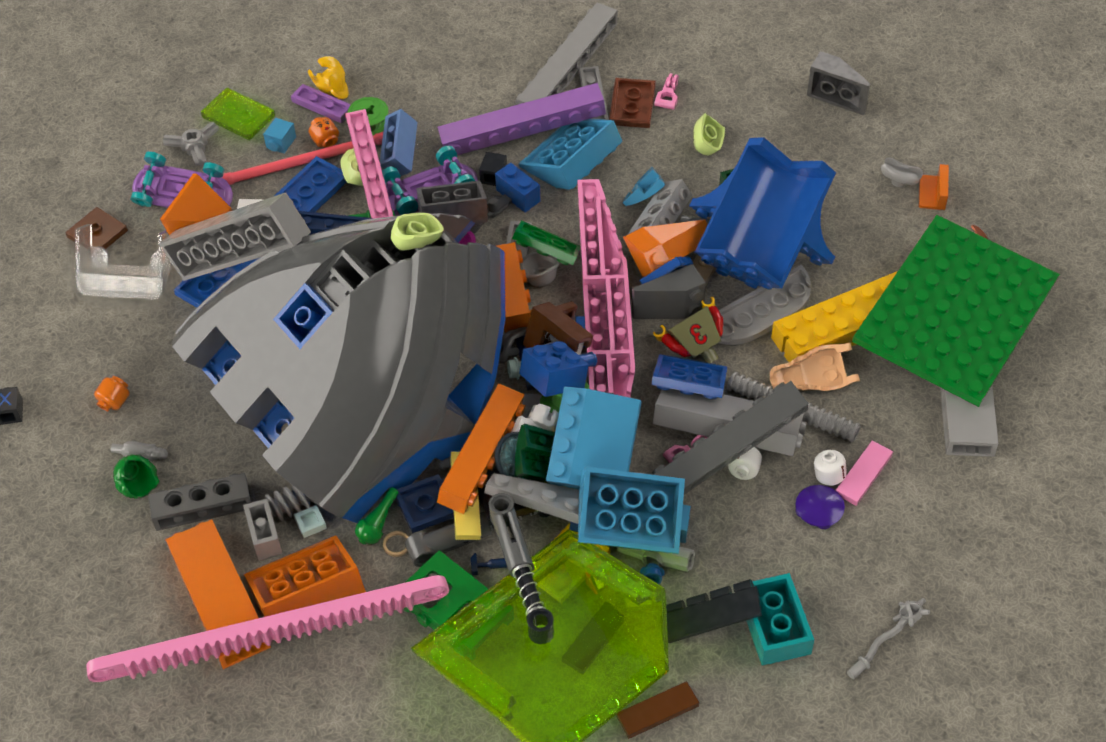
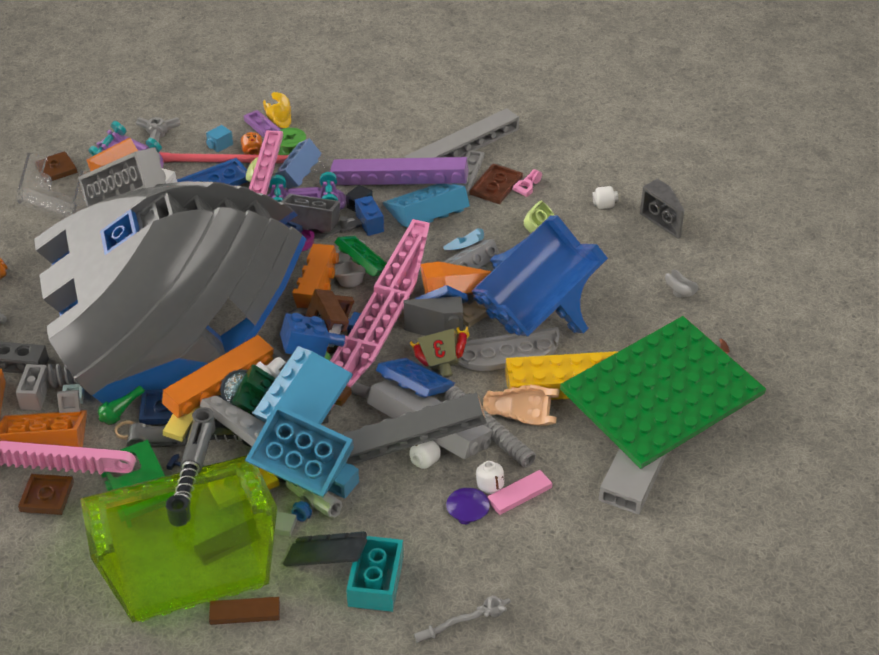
camera: 20 degrees right, 10 degrees down
clear neon green plate [201,87,275,141] -> none
yellowish green piece [391,213,444,250] -> none
orange panel [919,164,949,210] -> none
none -> reddish brown plate [18,474,74,515]
none -> light grey tile [57,390,81,413]
none -> white head [592,186,618,209]

